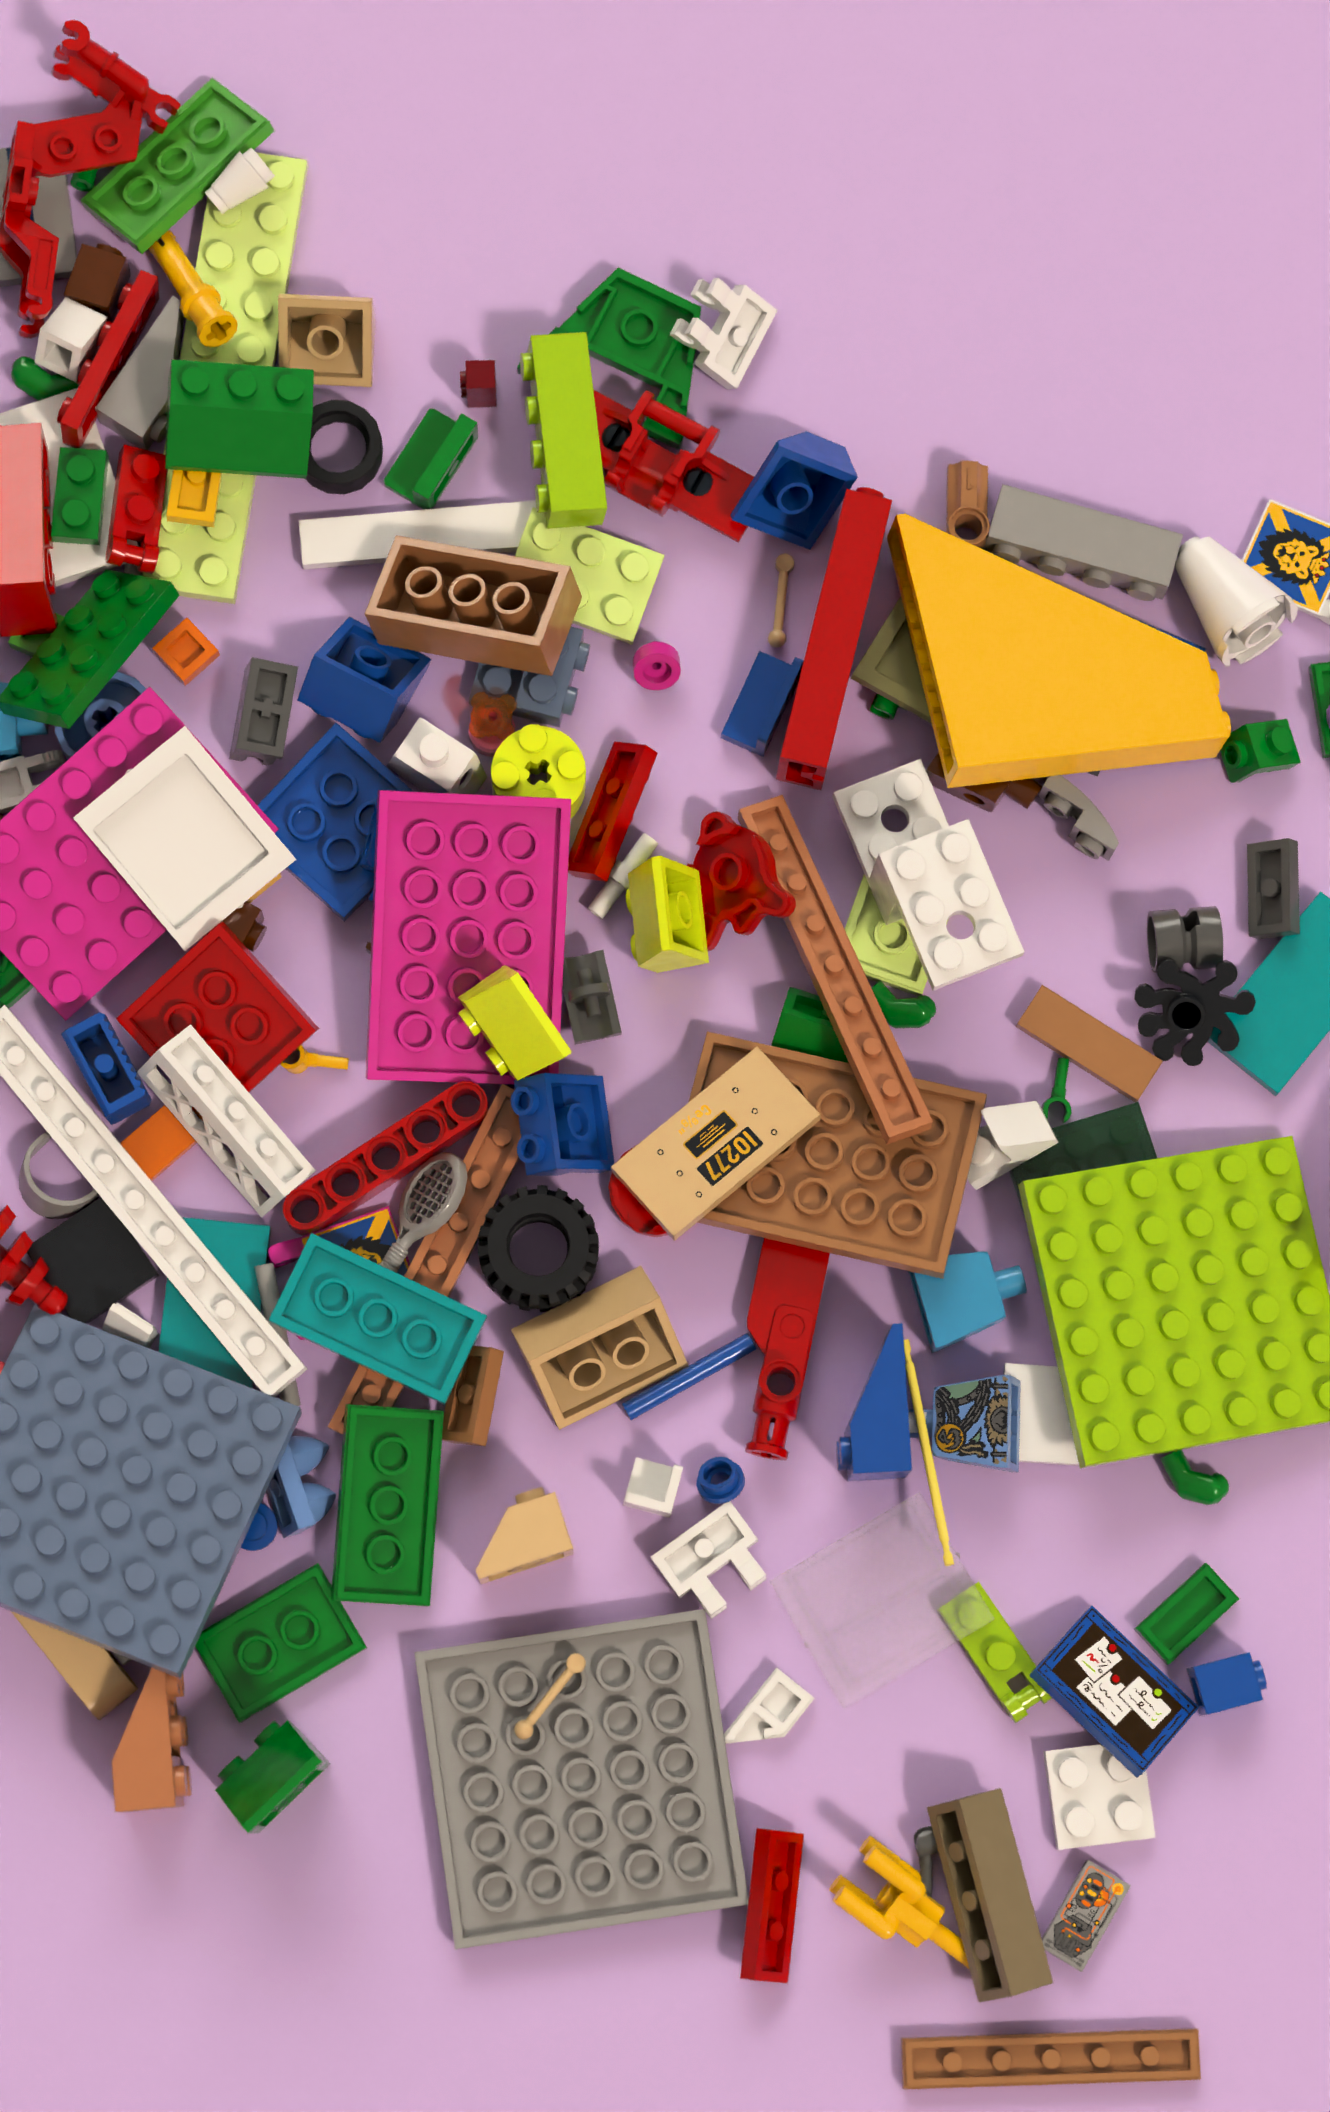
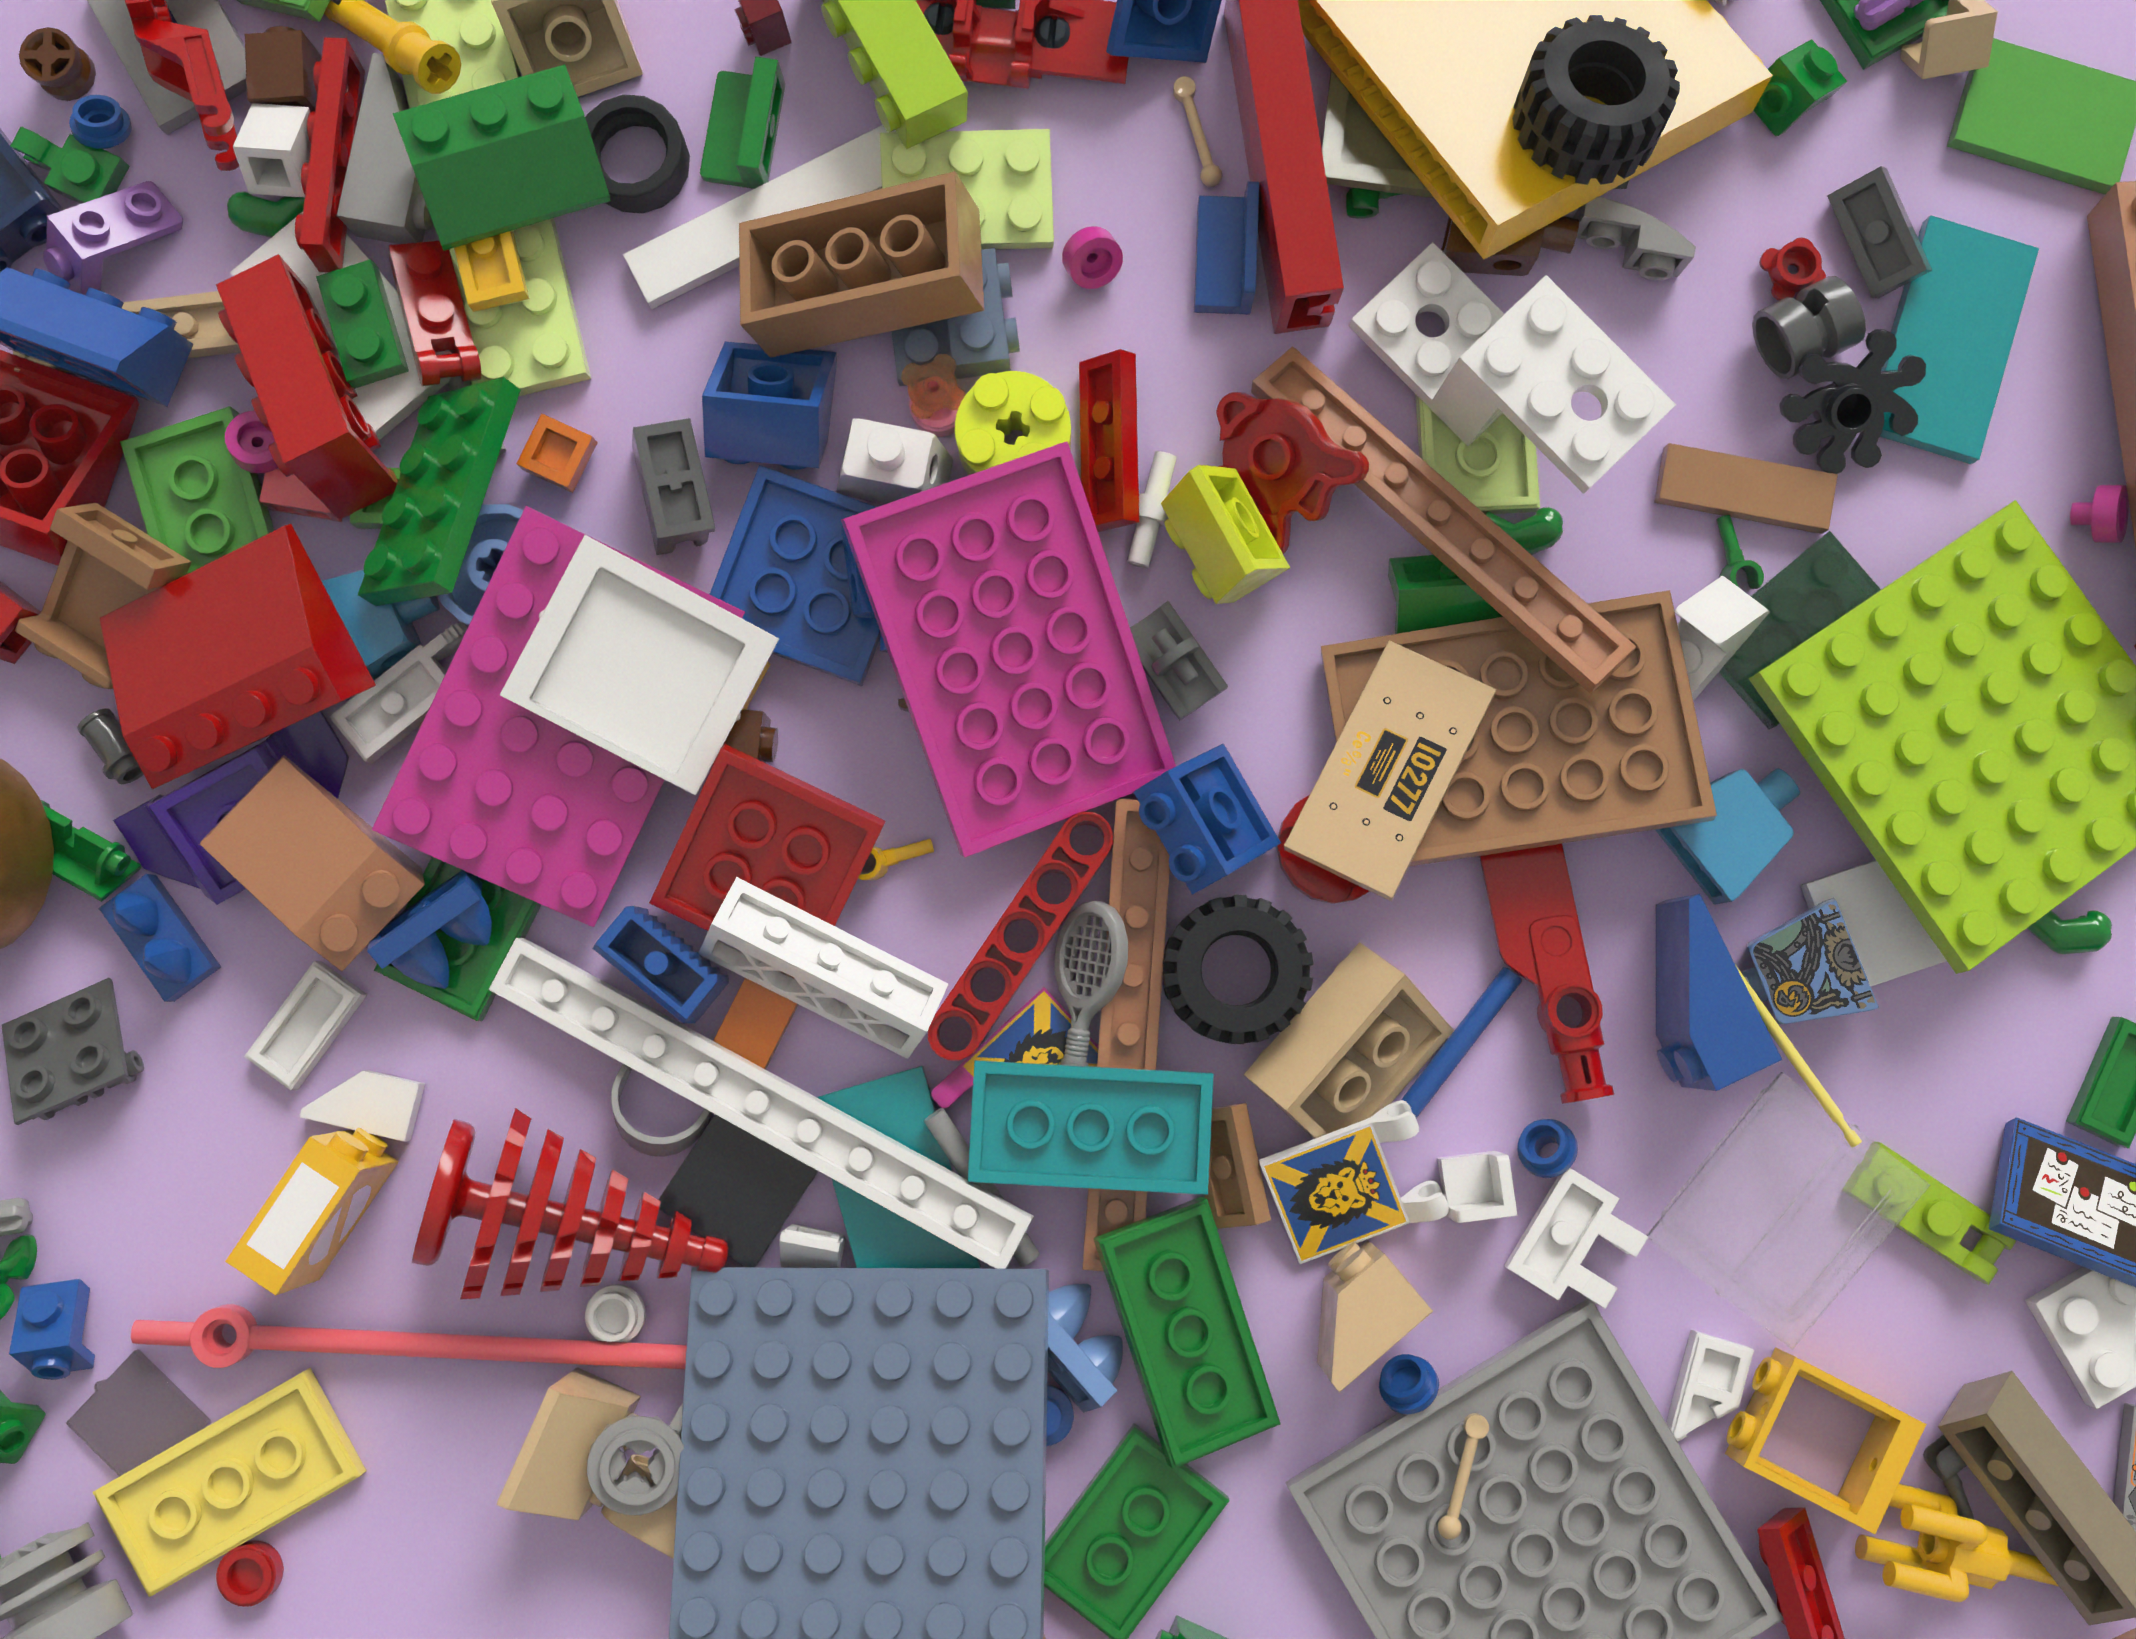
camera: 15 degrees left, 5 degrees up
neon yellow slope [458,965,572,1081] -> none
none -> flag [1259,1100,1449,1264]
none -> blue plate [1379,1354,1439,1415]
none -> black tyre [1512,15,1680,185]
none -> yellow window [1725,1347,1927,1534]
none -> red plate [1759,237,1826,301]

